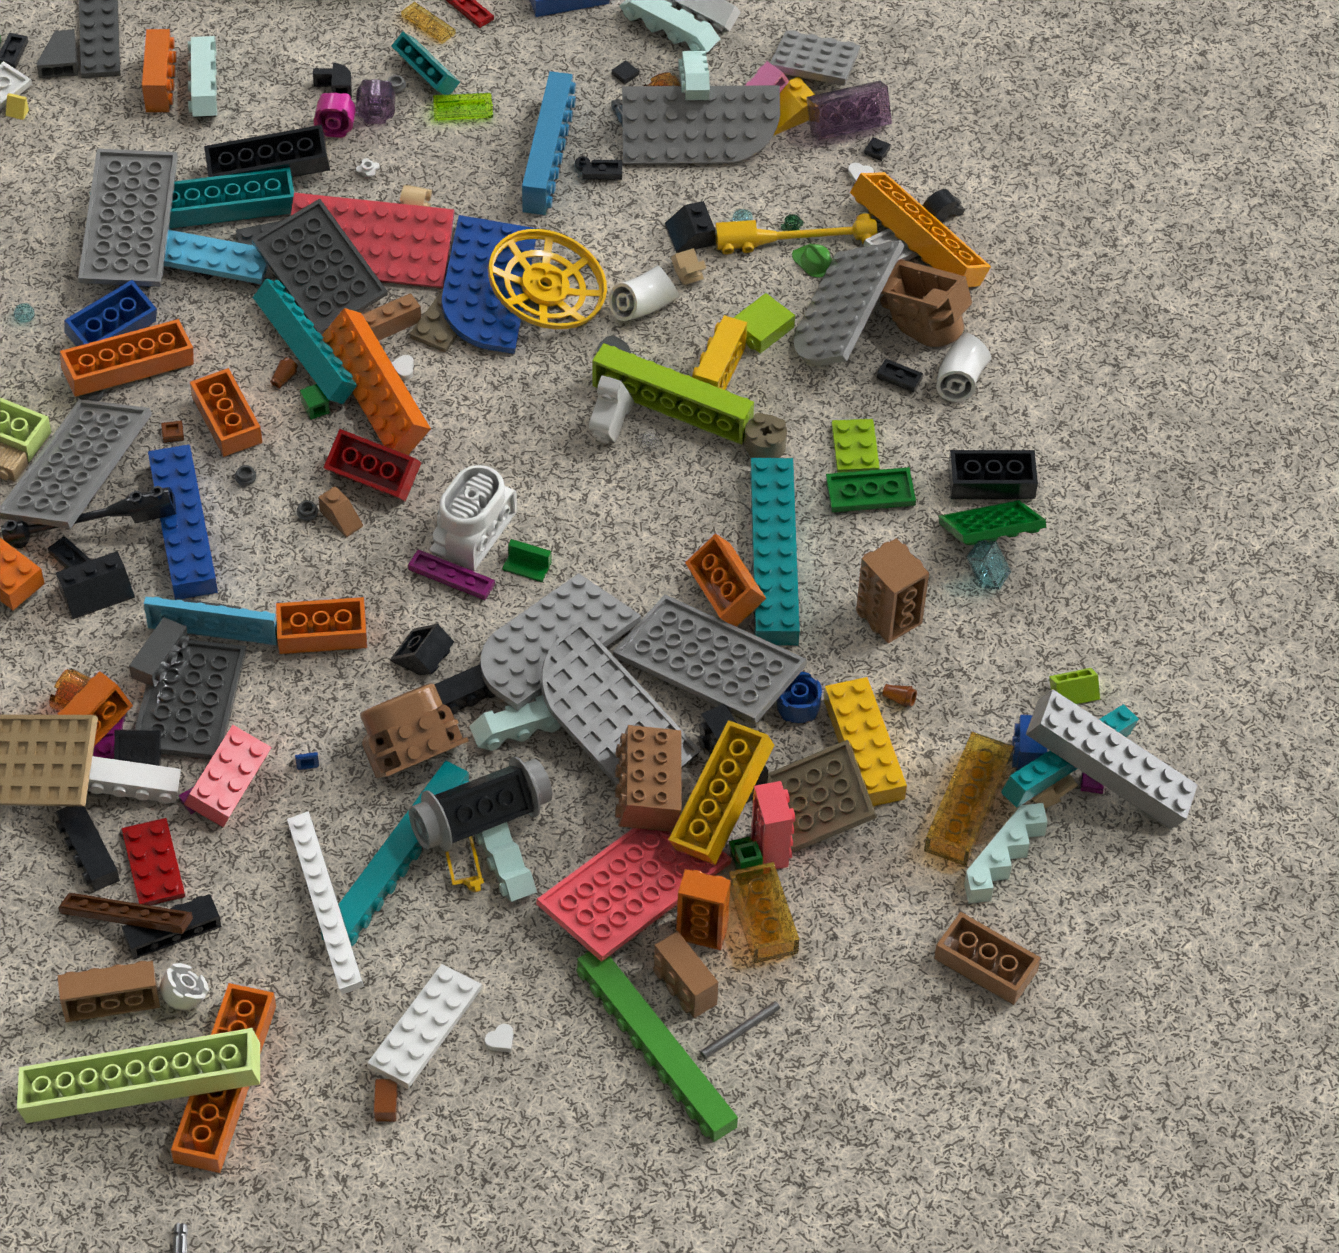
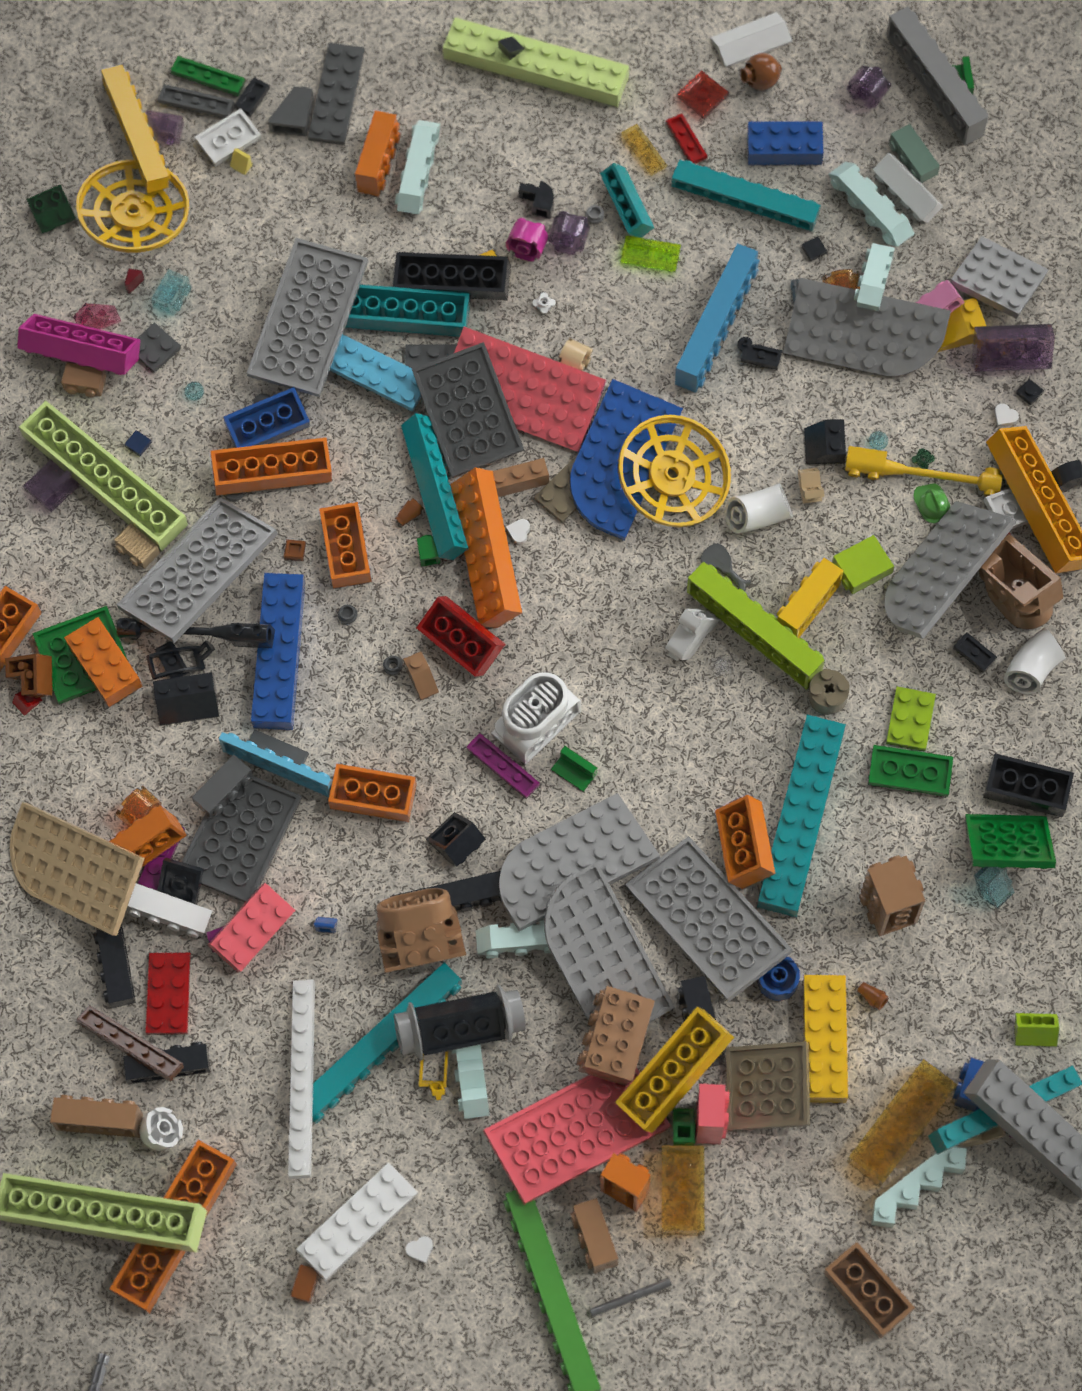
camera: 20 degrees right, 15 degrees up
none -> black sword [146,640,215,680]
none -> teal brick [671,159,821,232]

